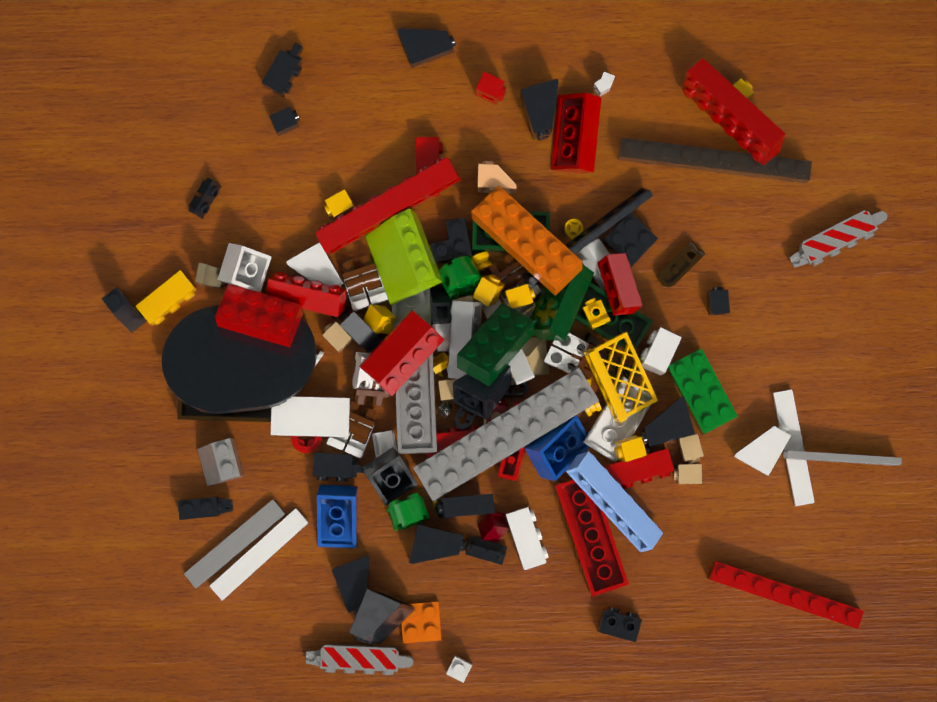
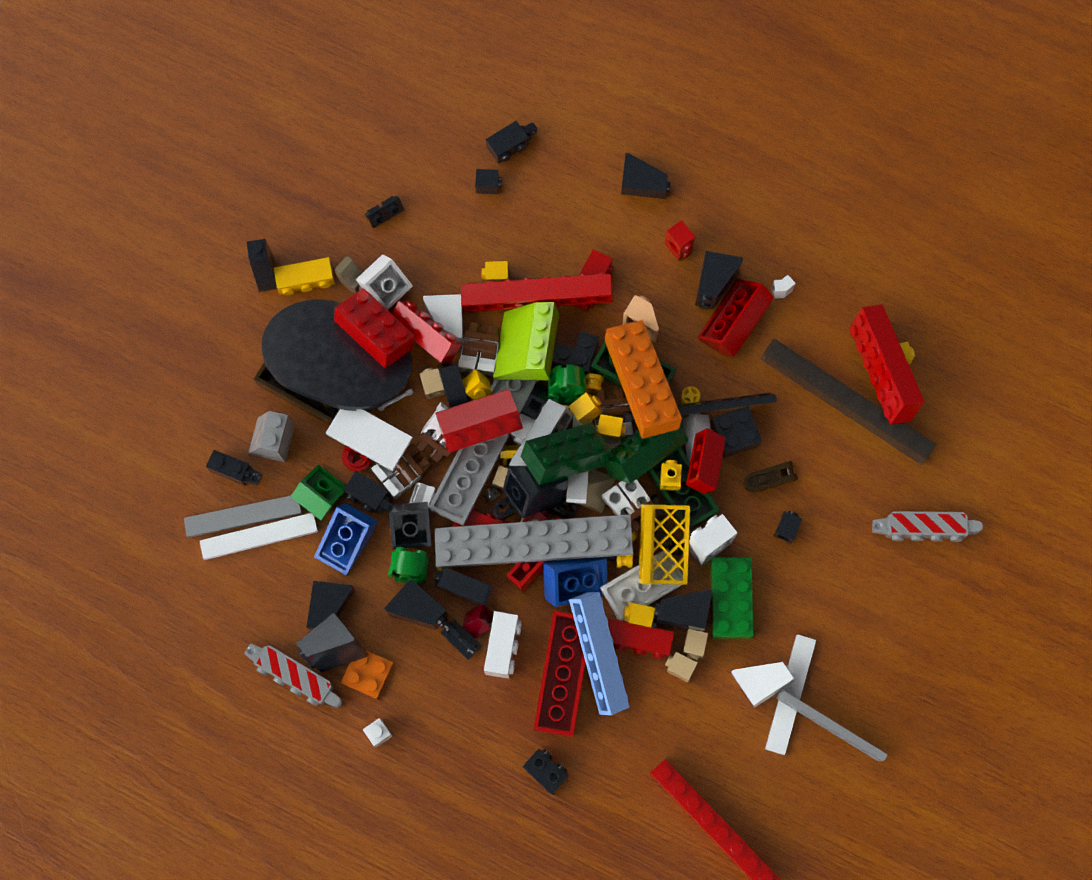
camera: 30 degrees right, 10 degrees down
none -> green slope [291,464,346,520]

